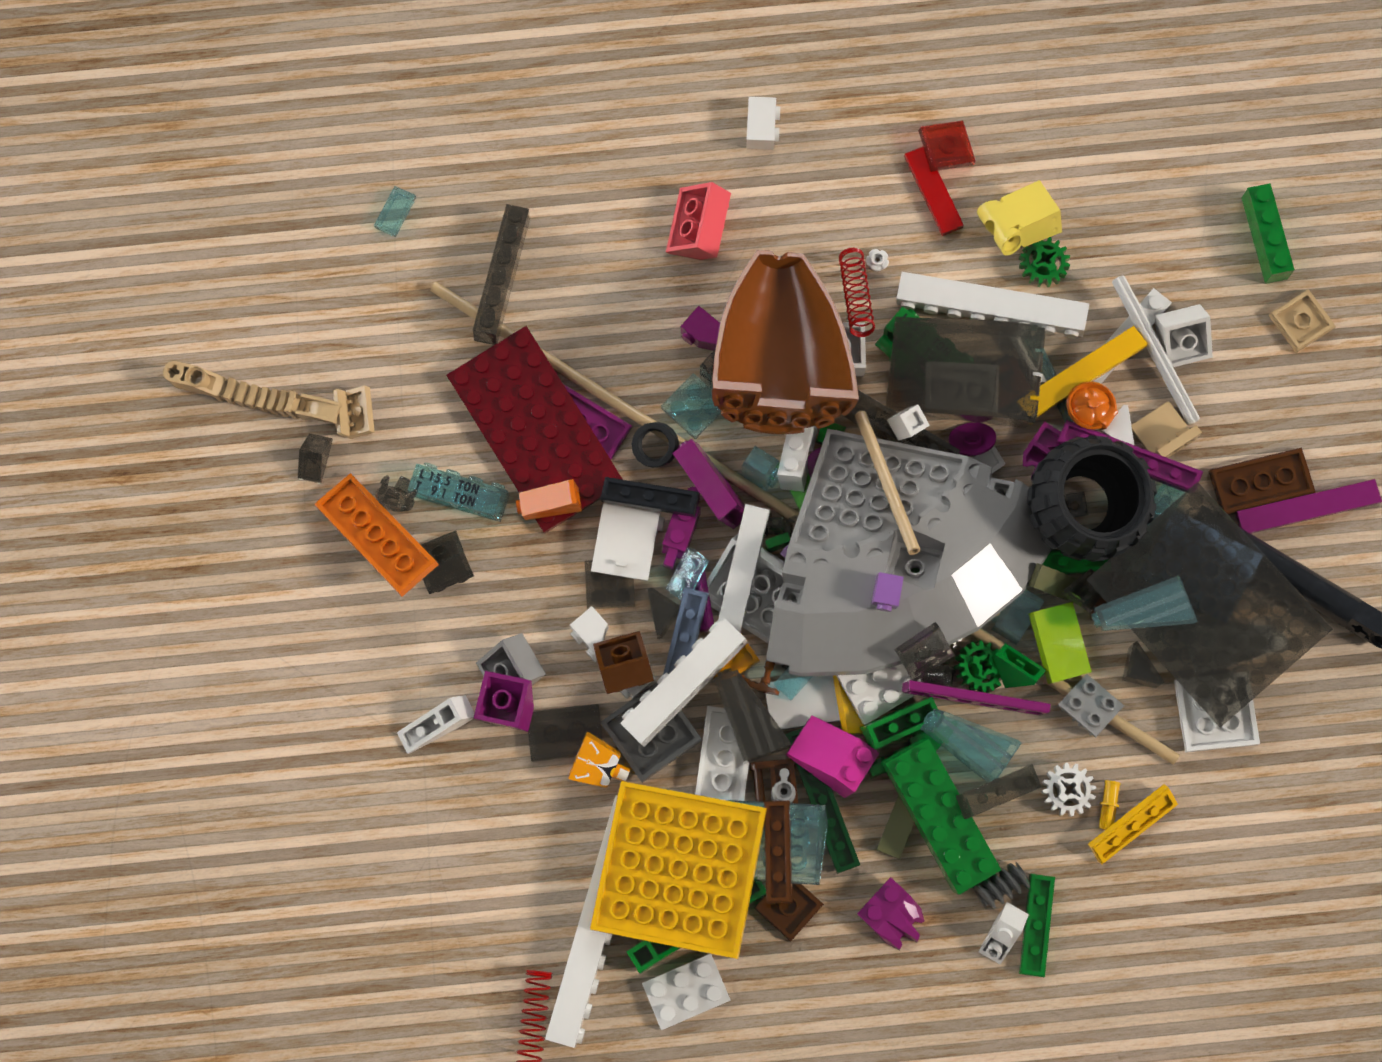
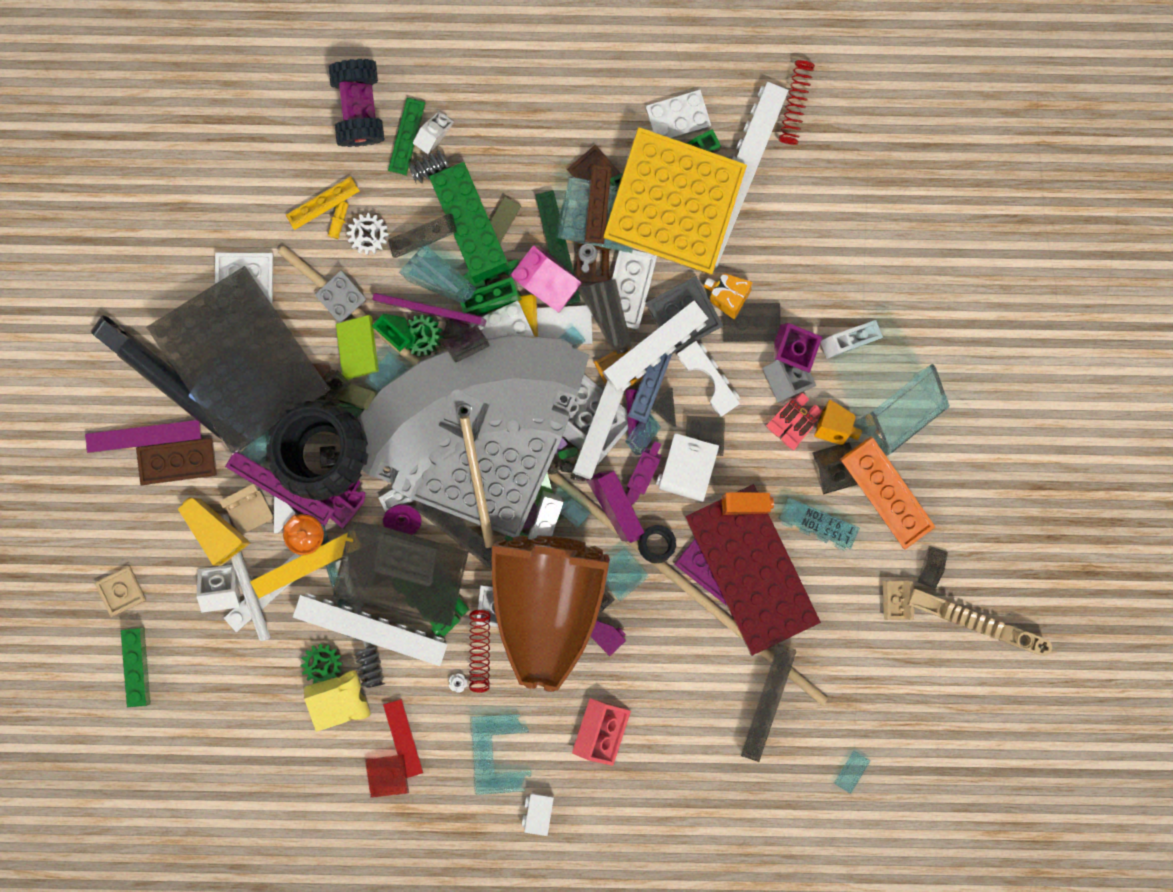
camera: 170 degrees left, 10 degrees up
clear smoke piece [375,475,418,512] -> none
reddish brown slope [593,631,654,694] -> none
black tile [600,477,700,517] -> none
dark orange piece [739,661,779,696] -> none
magenta plate [857,877,925,951] -> none
medium lavender brick [871,572,904,612] -> none
white brick [887,404,930,441] -> none
clear light blue slope [1091,576,1198,631] -> none
clear smoke slope [1122,641,1164,688] -> none
none -> yellow slope [178,497,251,566]
none -> black plate [328,59,384,147]
none -> dark grey piece [354,646,385,688]
none -> clear light blue wedge [470,714,531,795]
none -> coral hips [765,393,822,451]
none -> light orange torso [814,399,862,445]
none -> clear light blue windscreen [856,364,950,456]

